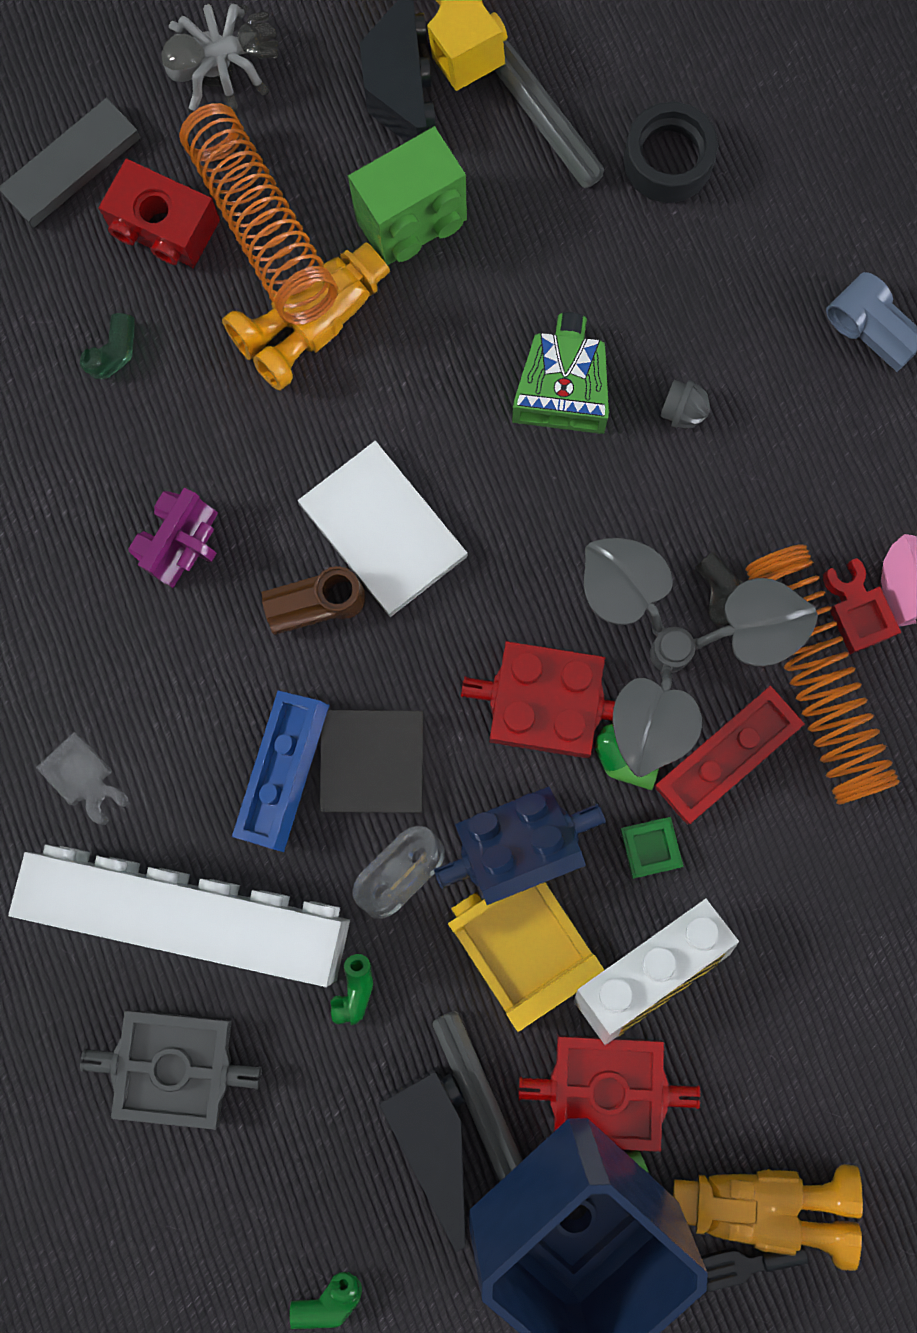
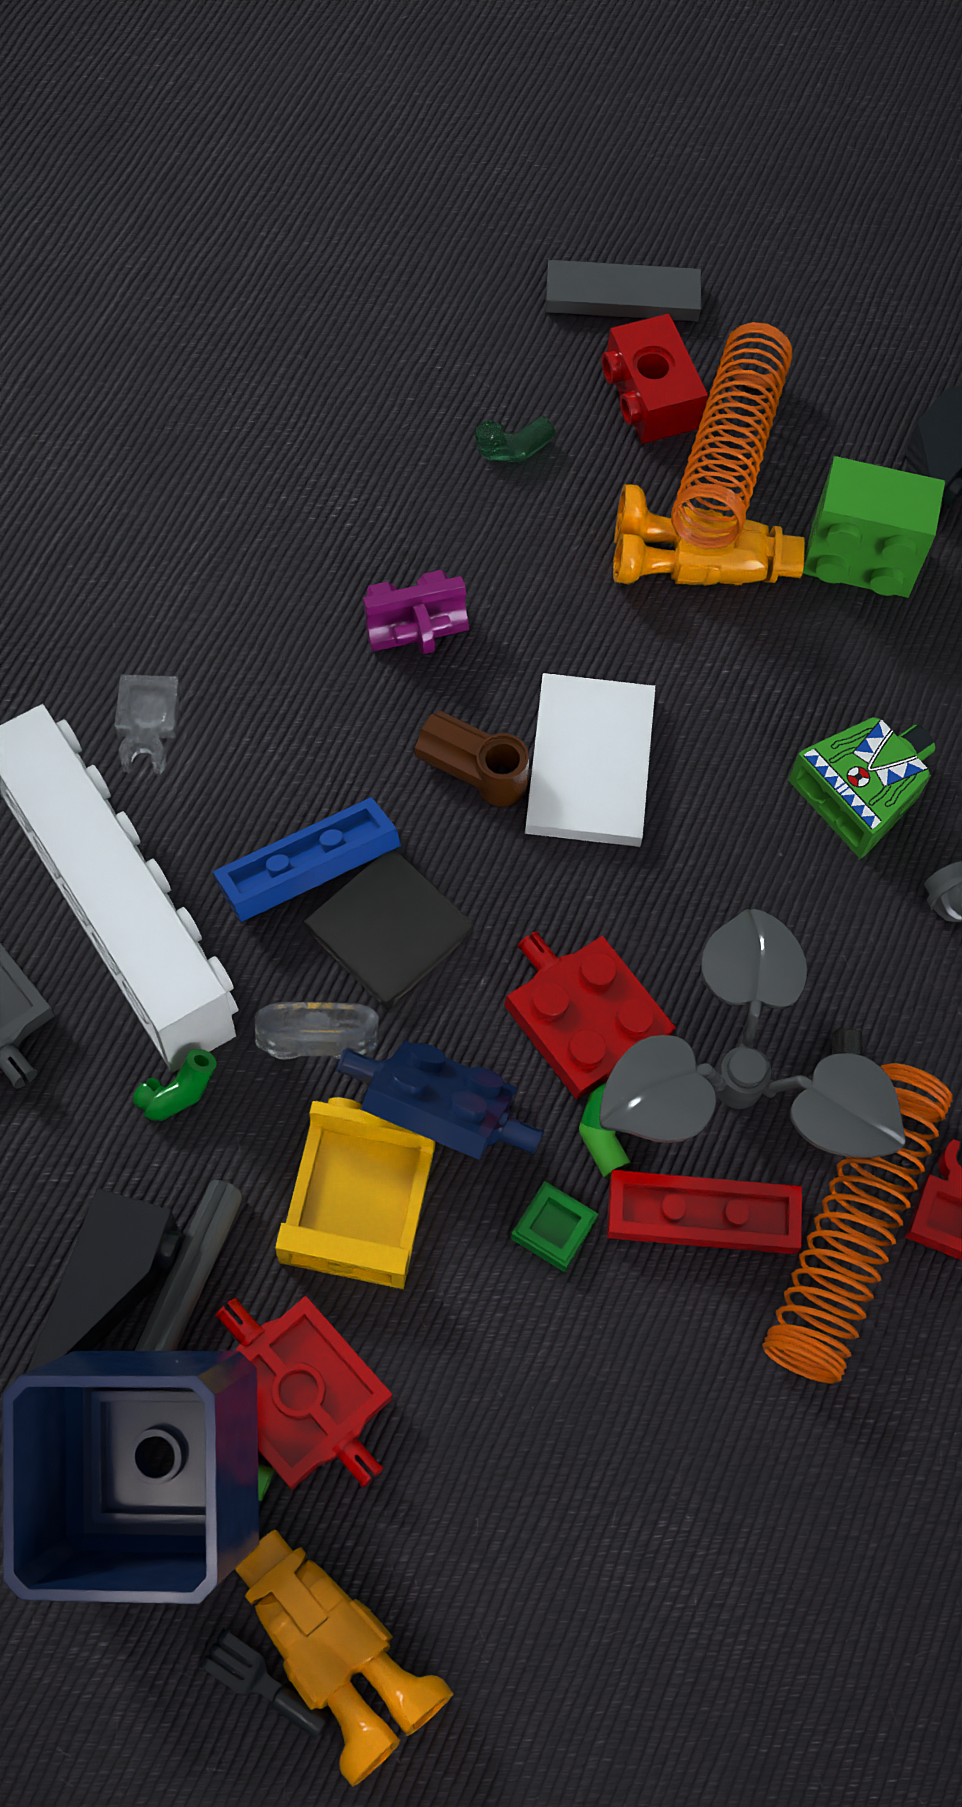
camera: 35 degrees right, 15 degrees down
animal [161,3,279,114] -> none
white brick [574,899,739,1045] -> none

